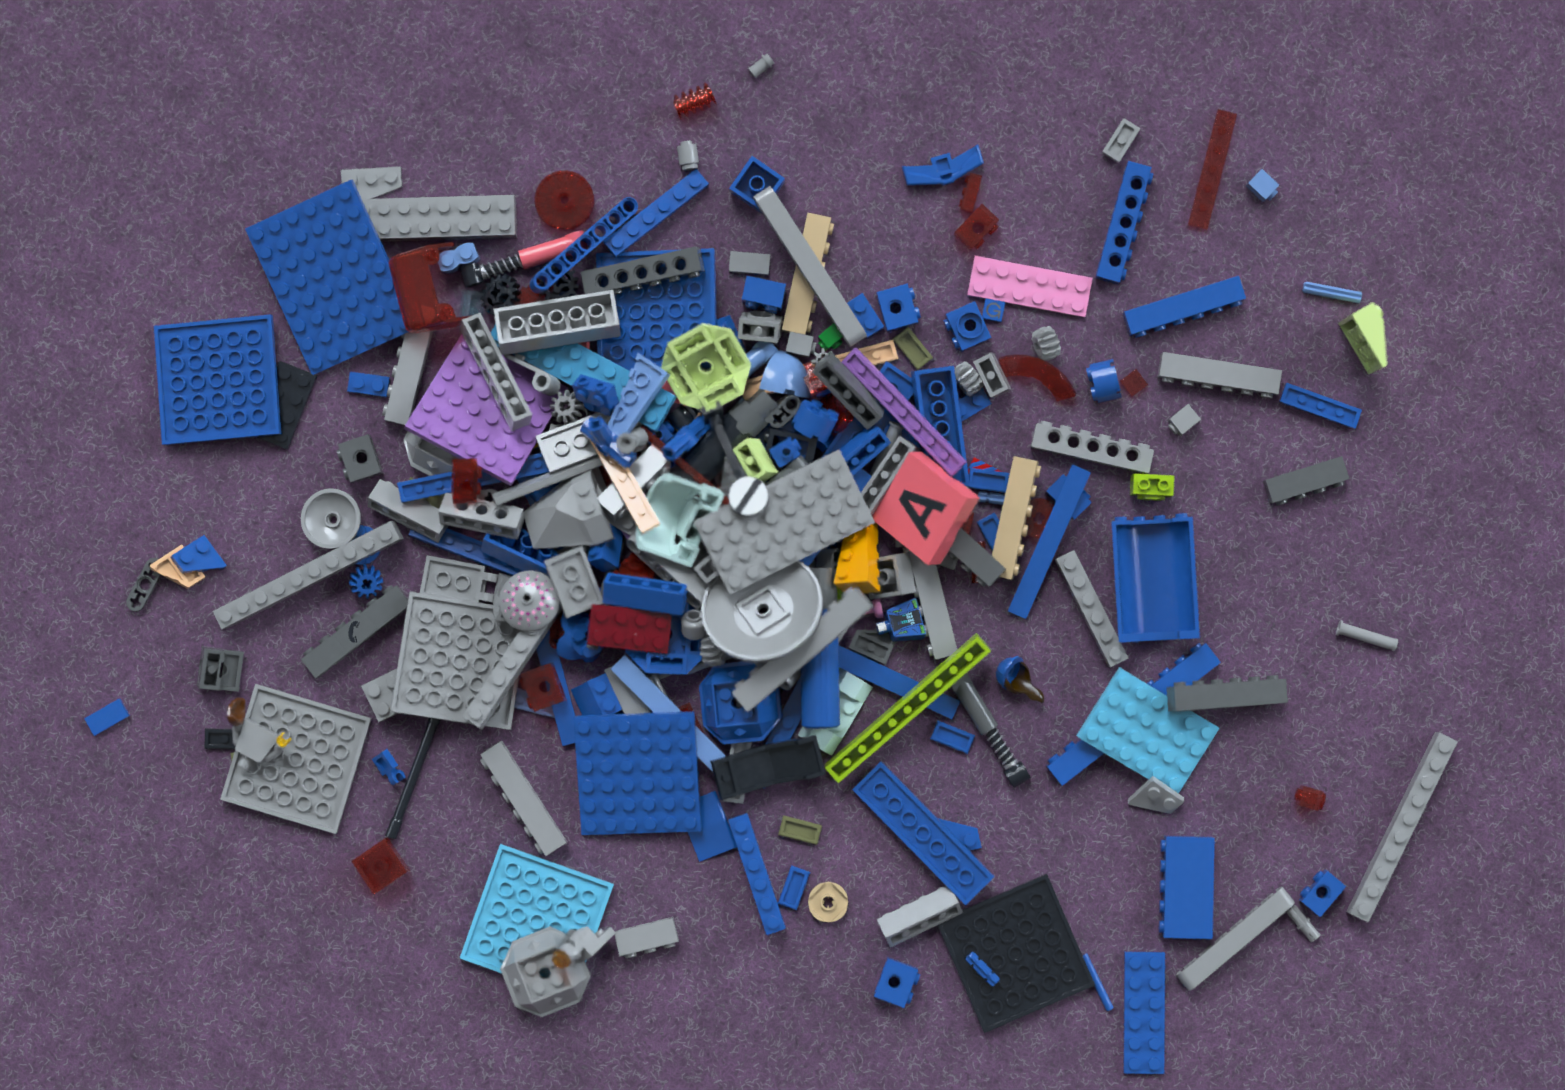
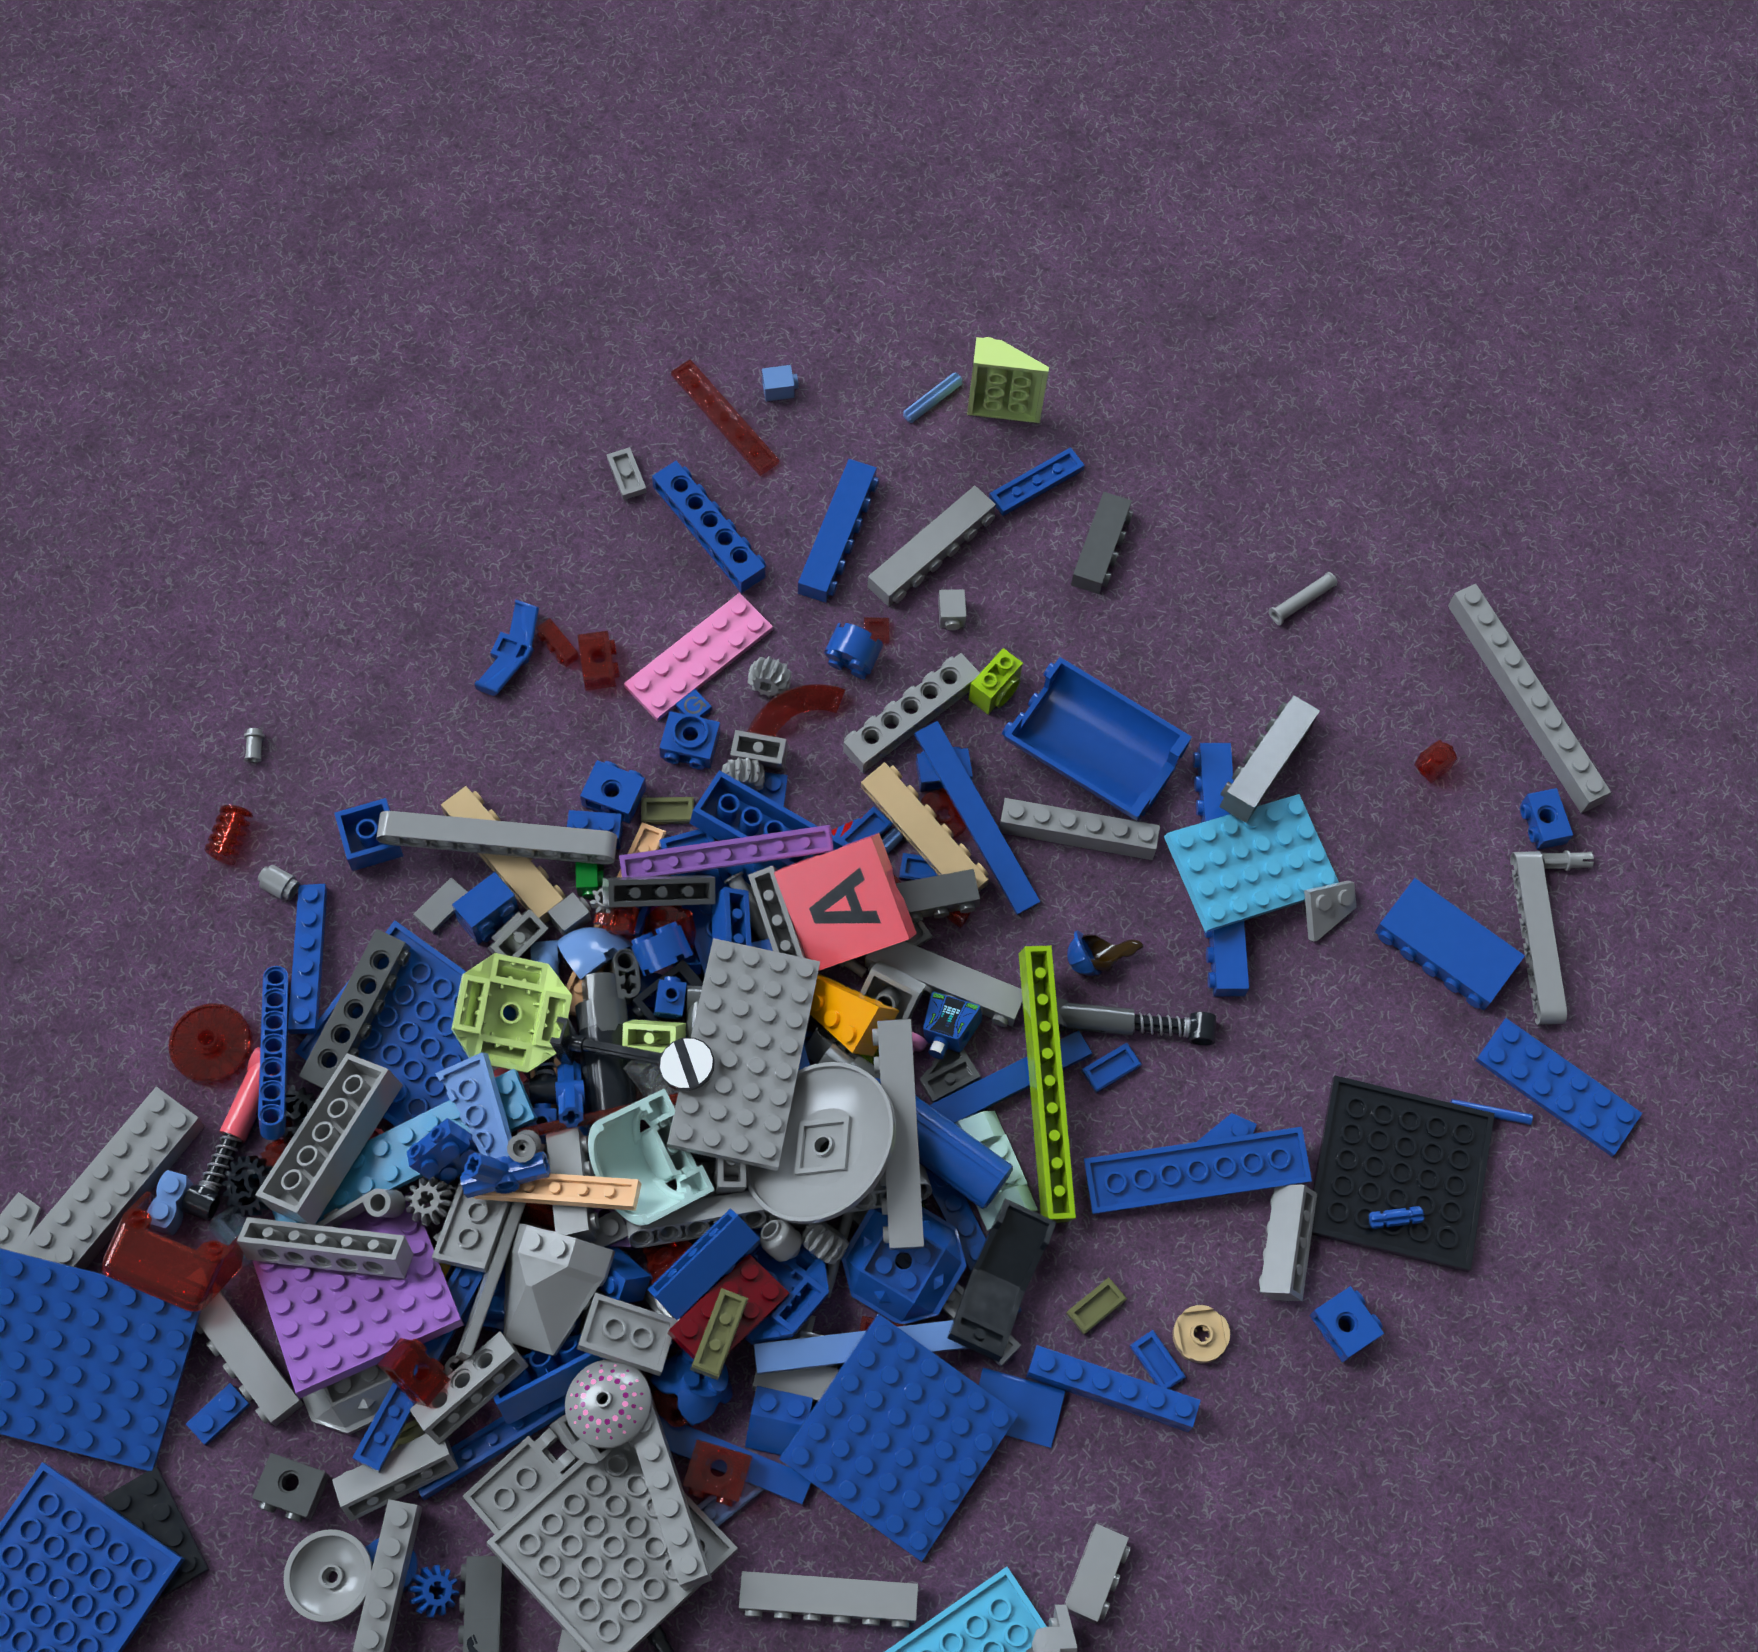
camera: 65 degrees left, 20 degrees down
none -> olive tile [690,1288,748,1380]

